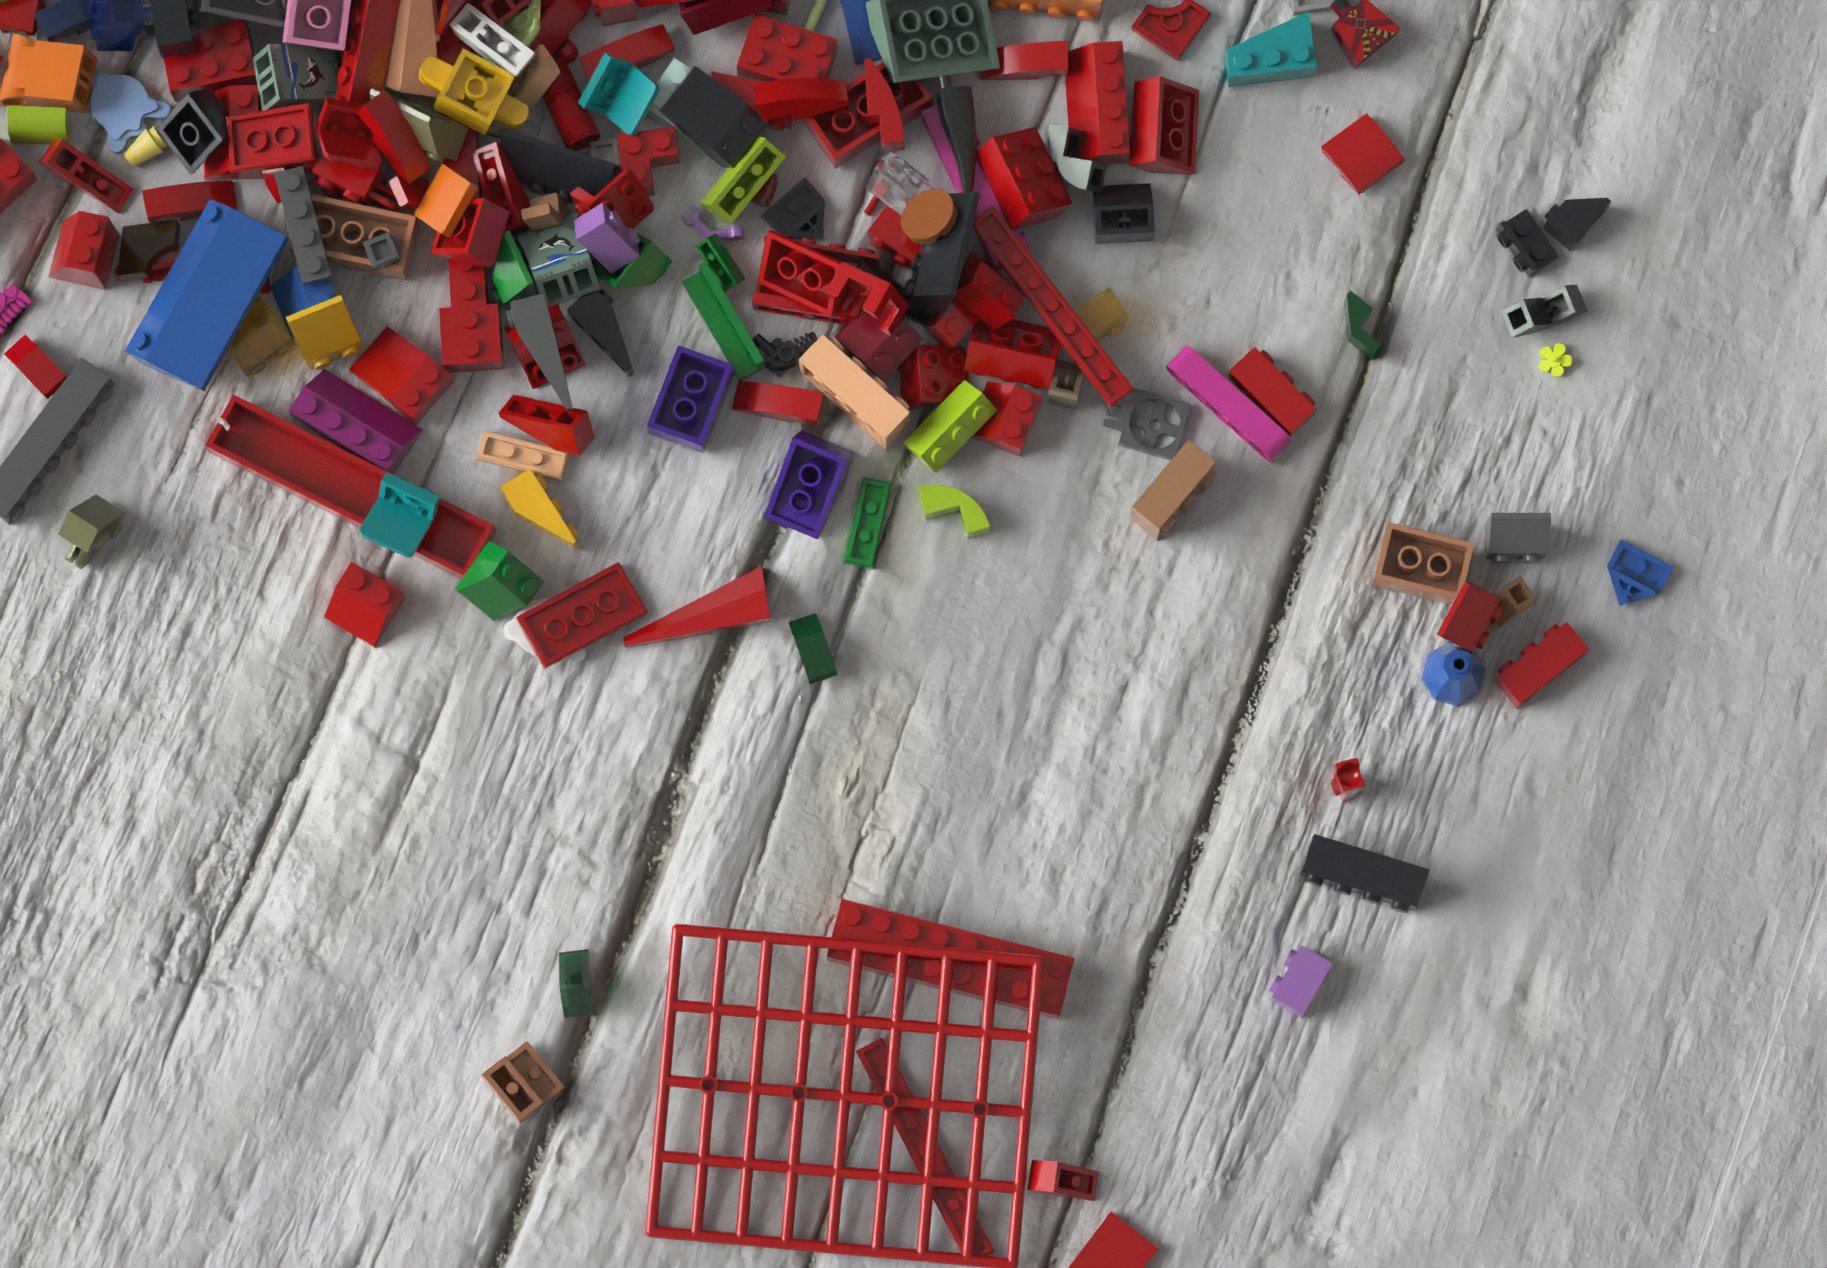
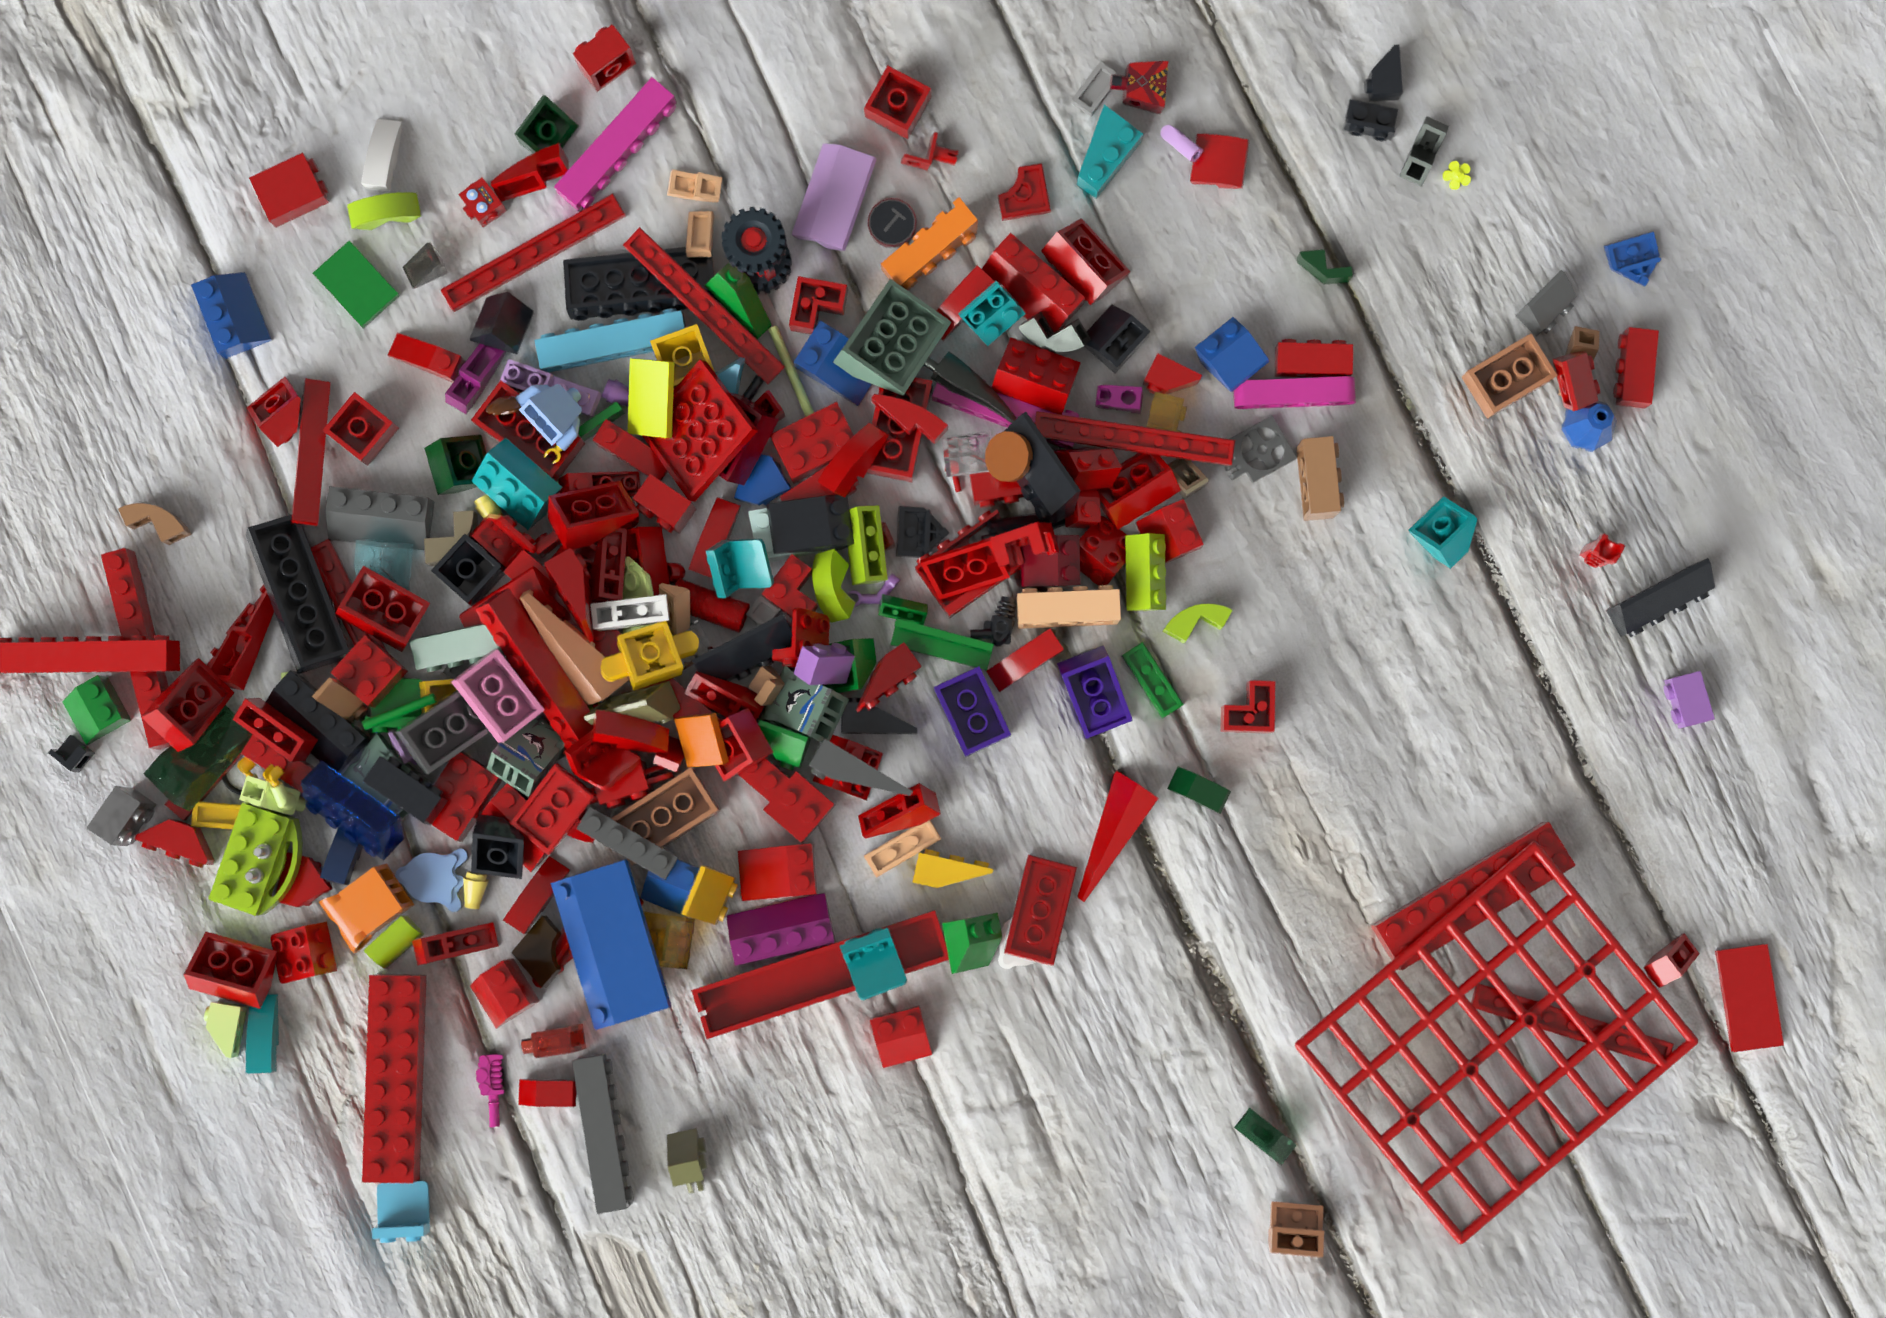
camera: 45 degrees left, 5 degrees up
dark grey tile [363,231,401,271] -> none
none -> clear red torso [521,1023,586,1058]
none -> blue slope [734,454,792,506]
none -> lime brick [812,549,855,623]
none -> red slope [856,642,922,712]
none -> teal slope [958,281,1026,346]
none -> magenta leg [1095,385,1143,414]
none -> red slope [1143,353,1202,395]
none -> lavender bar [1161,125,1203,162]
none -> blue slope [1195,317,1270,392]
none -> red brick [1220,680,1275,734]
none -> teal slope [1408,496,1478,569]

